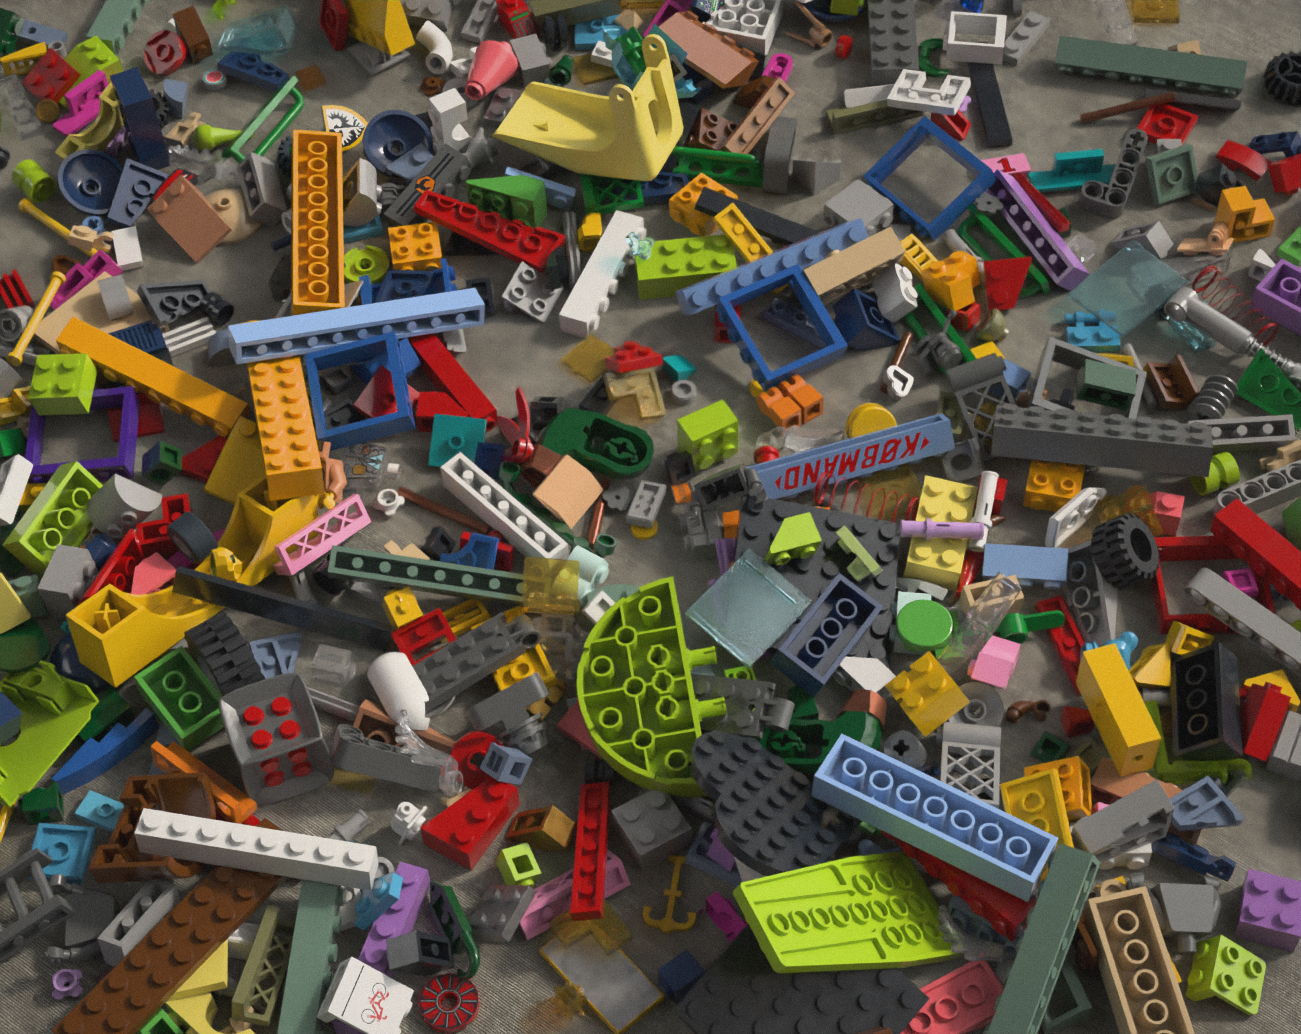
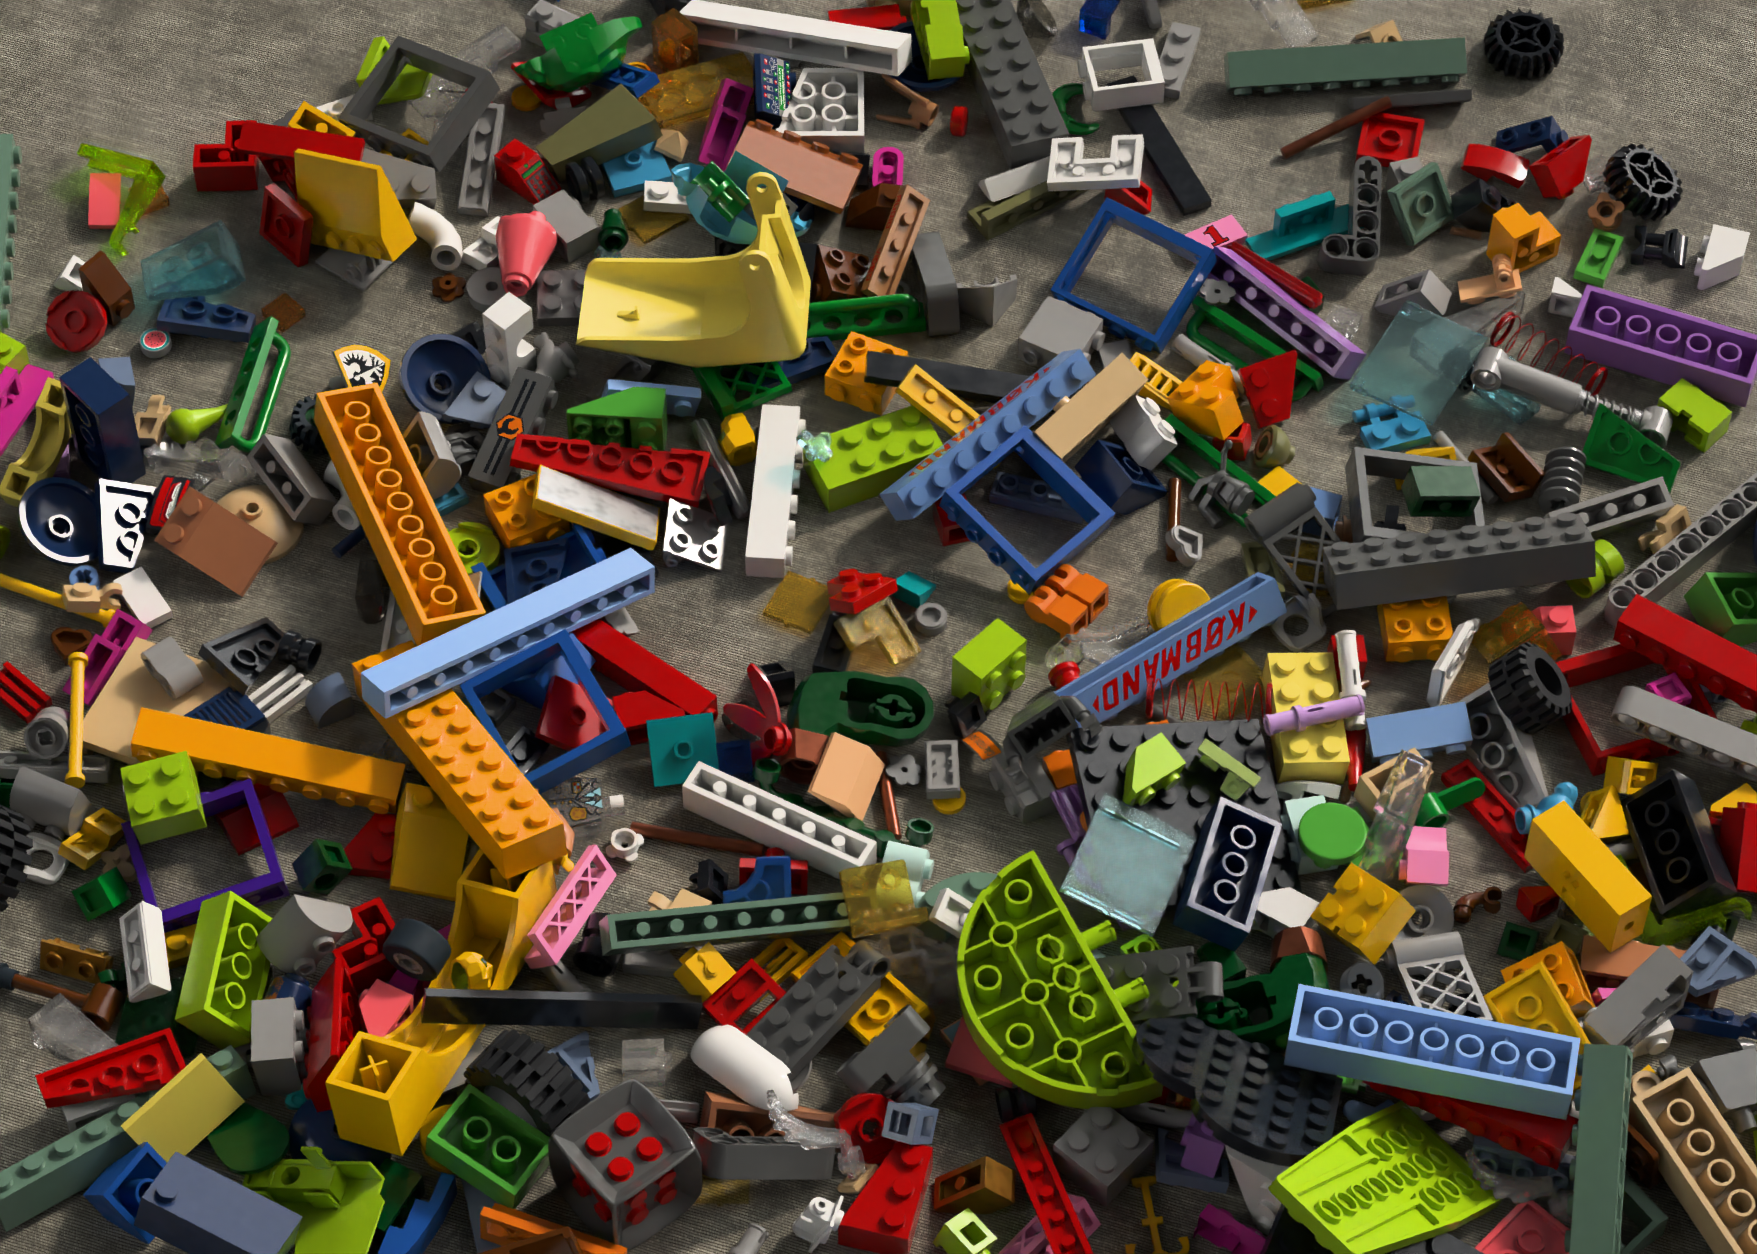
camera: 20 degrees left, 0 degrees up
none -> flat silver tile [532,465,660,551]

